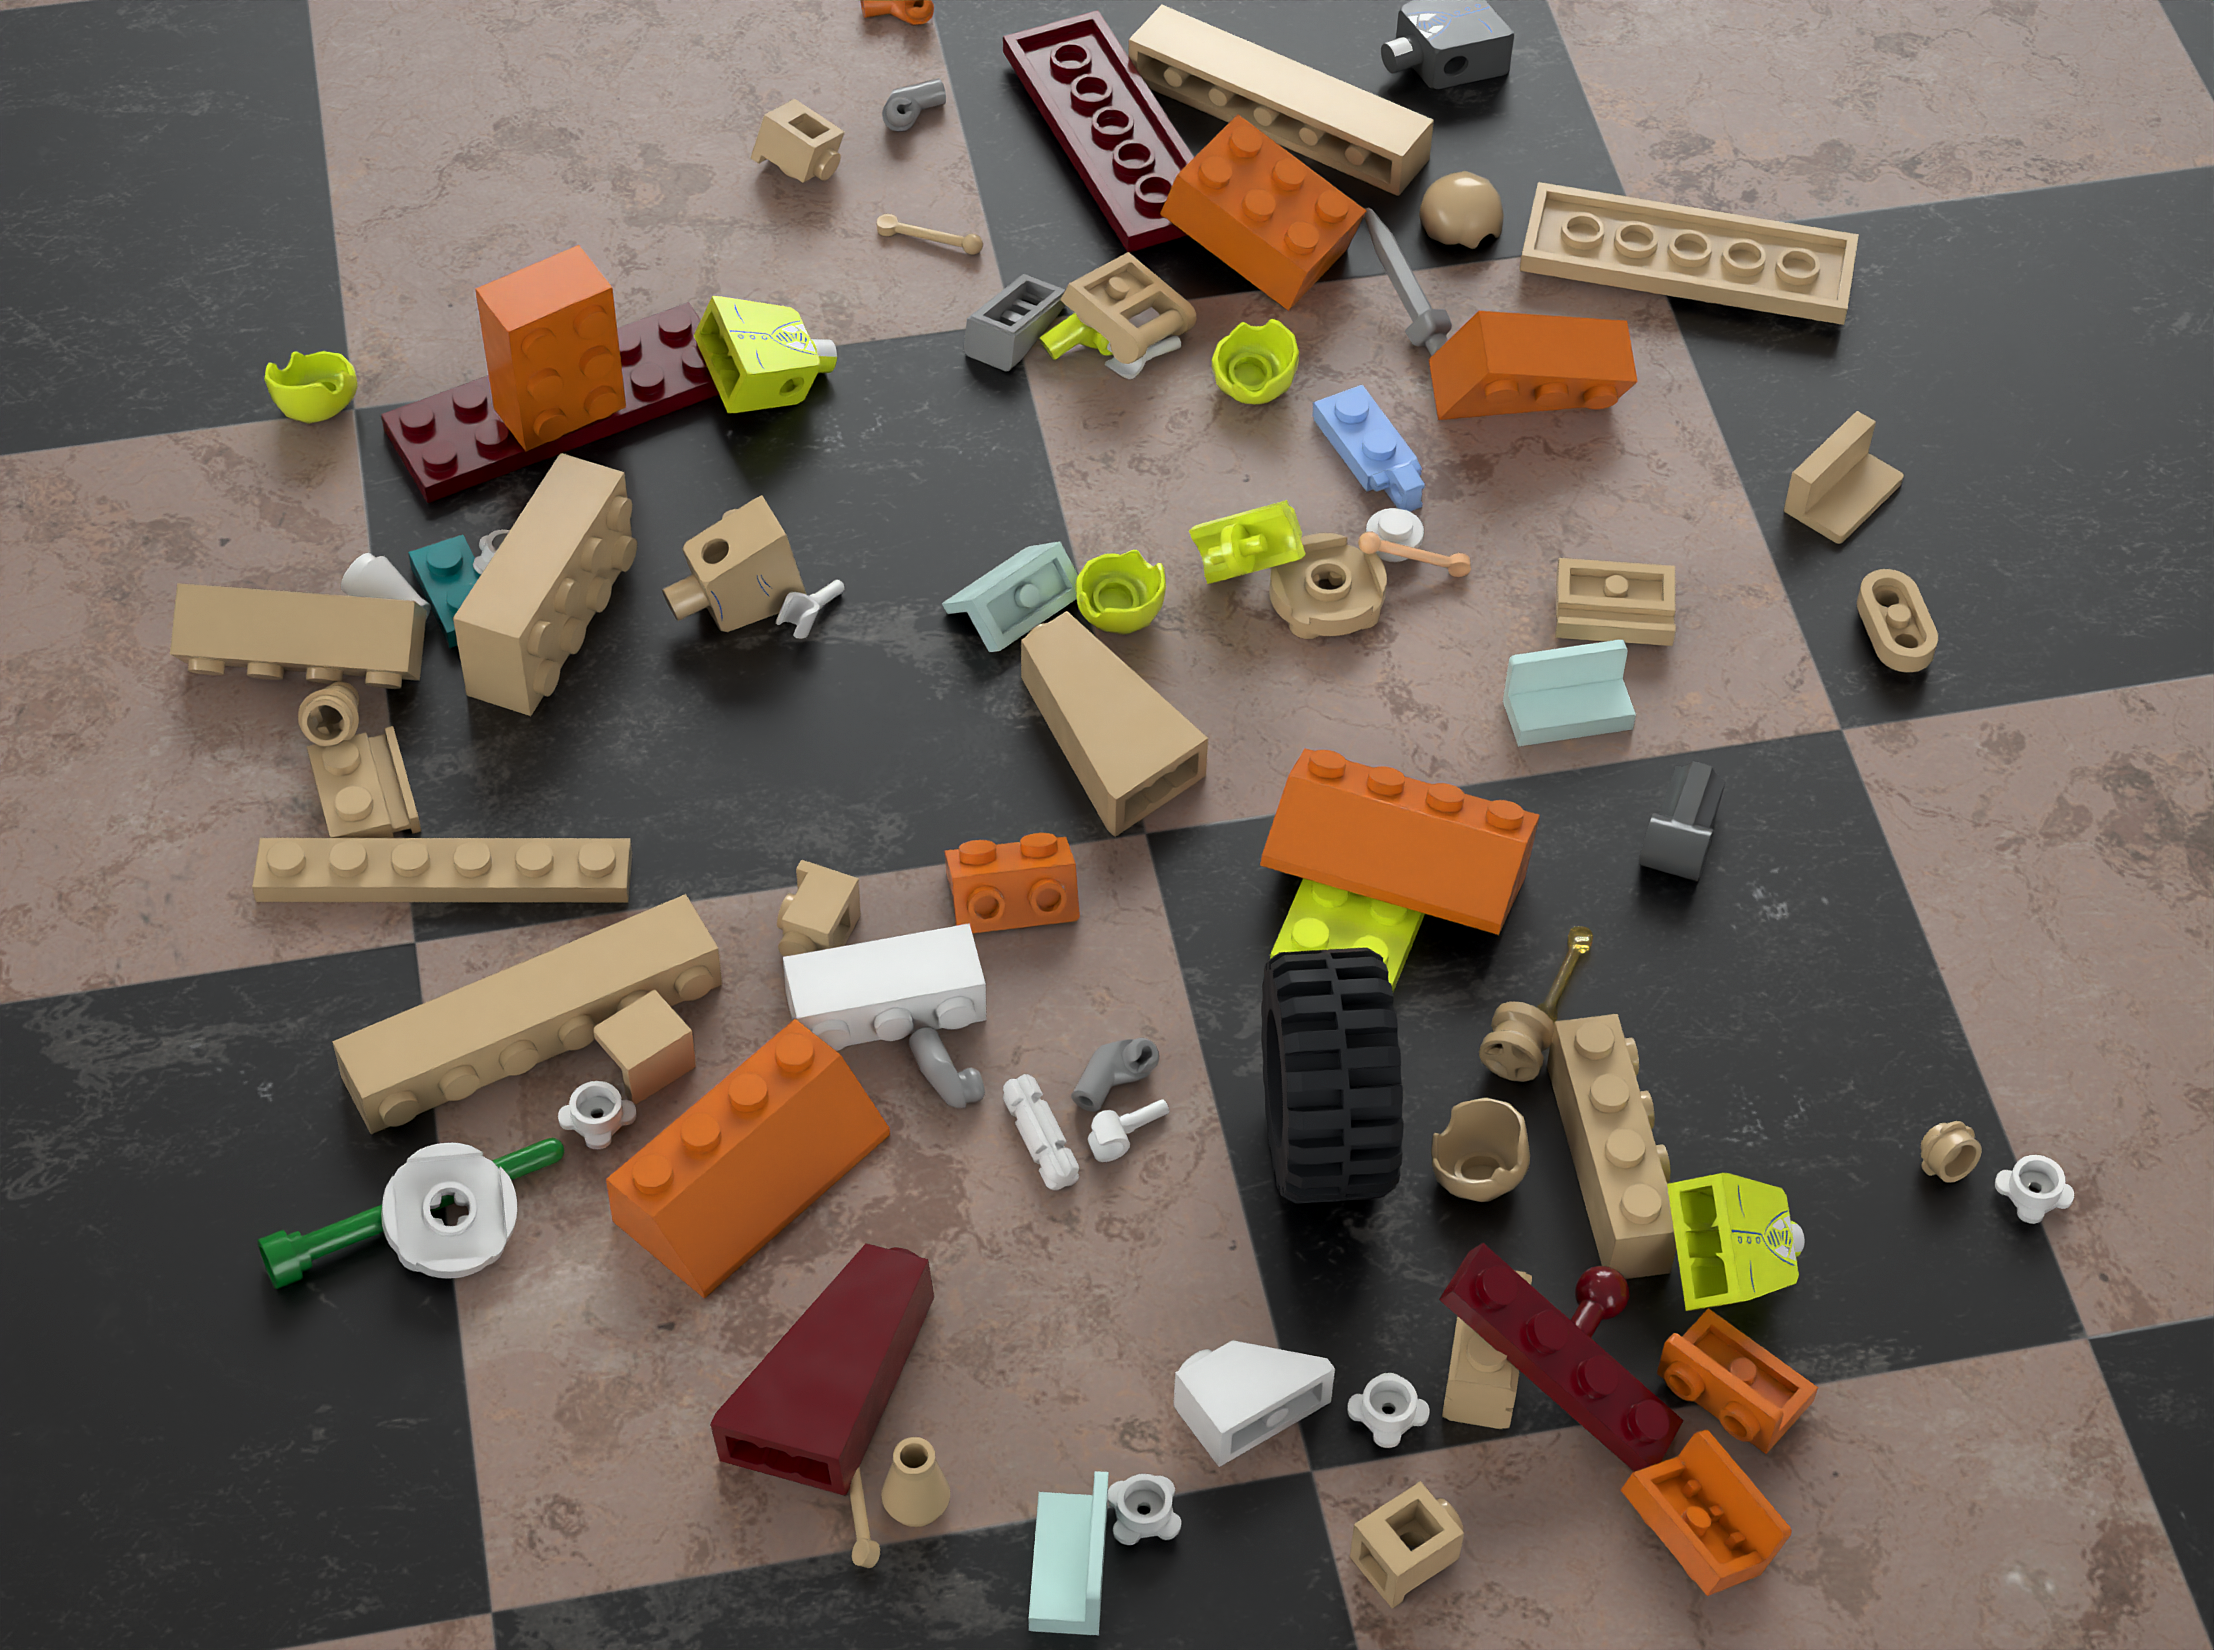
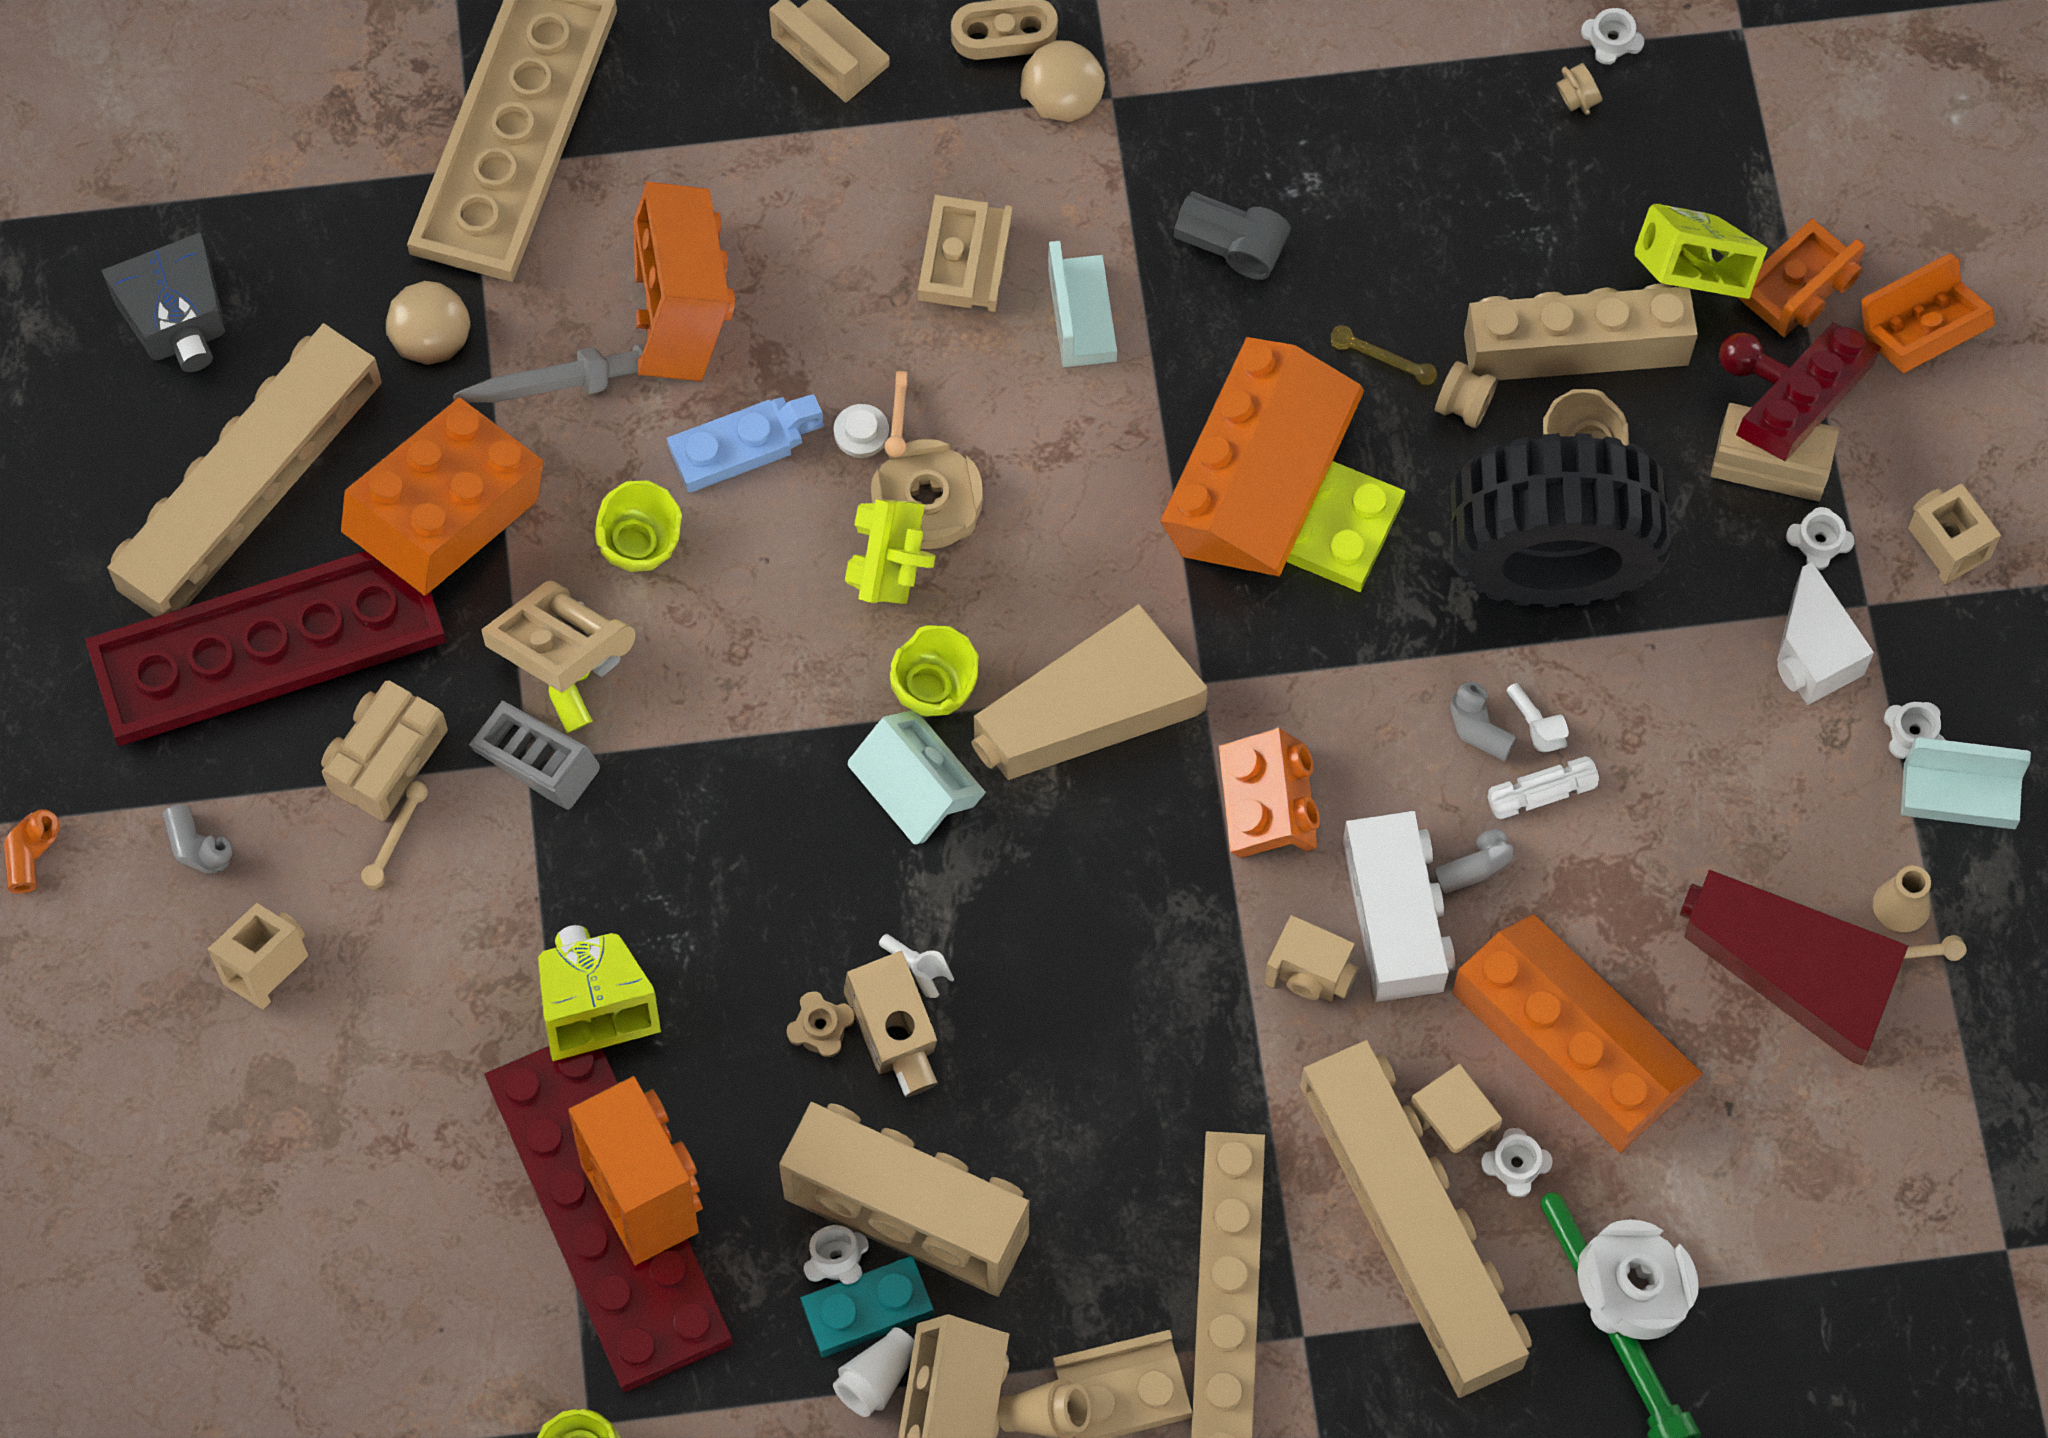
camera: 85 degrees left, 15 degrees up
none -> tan brick [321,680,448,821]
none -> tan hair [1020,40,1105,122]

